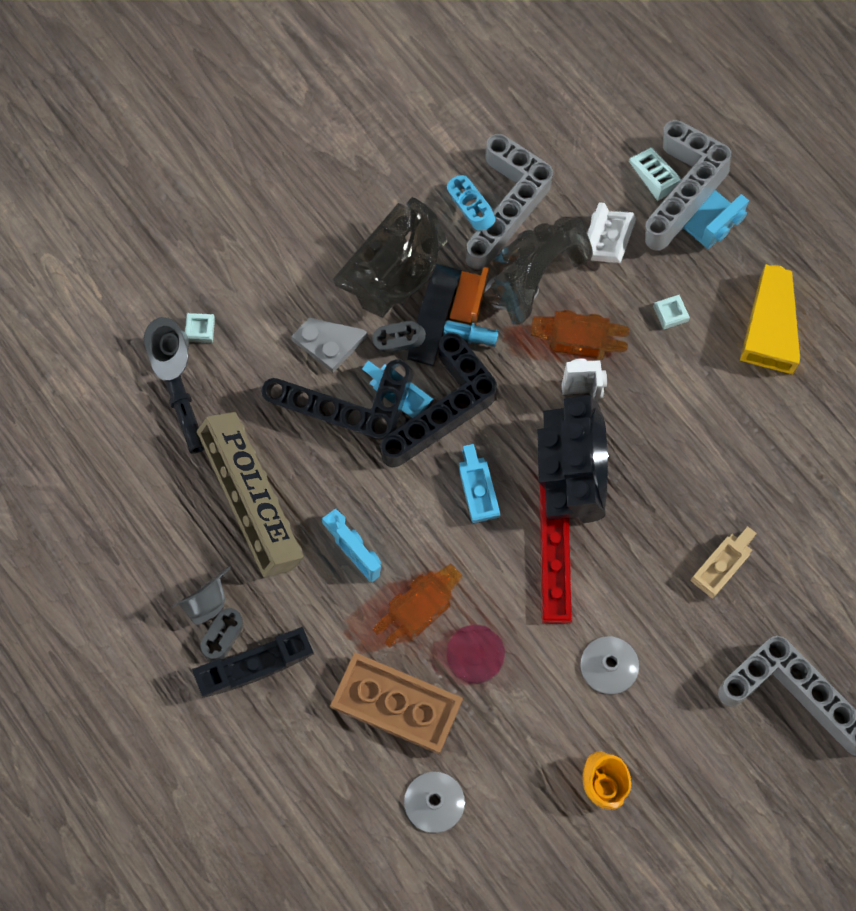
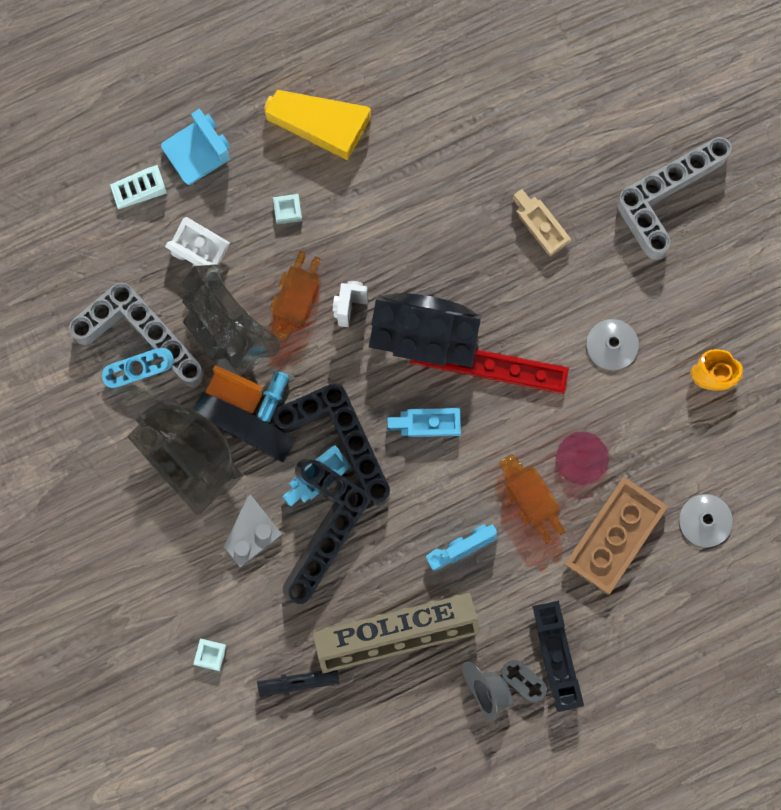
camera: 75 degrees left, 10 degrees up
dark grey piece [144,317,189,381] -> none
dark grey beam [373,321,426,353] -> none
light grey beam [645,120,731,250] -> none

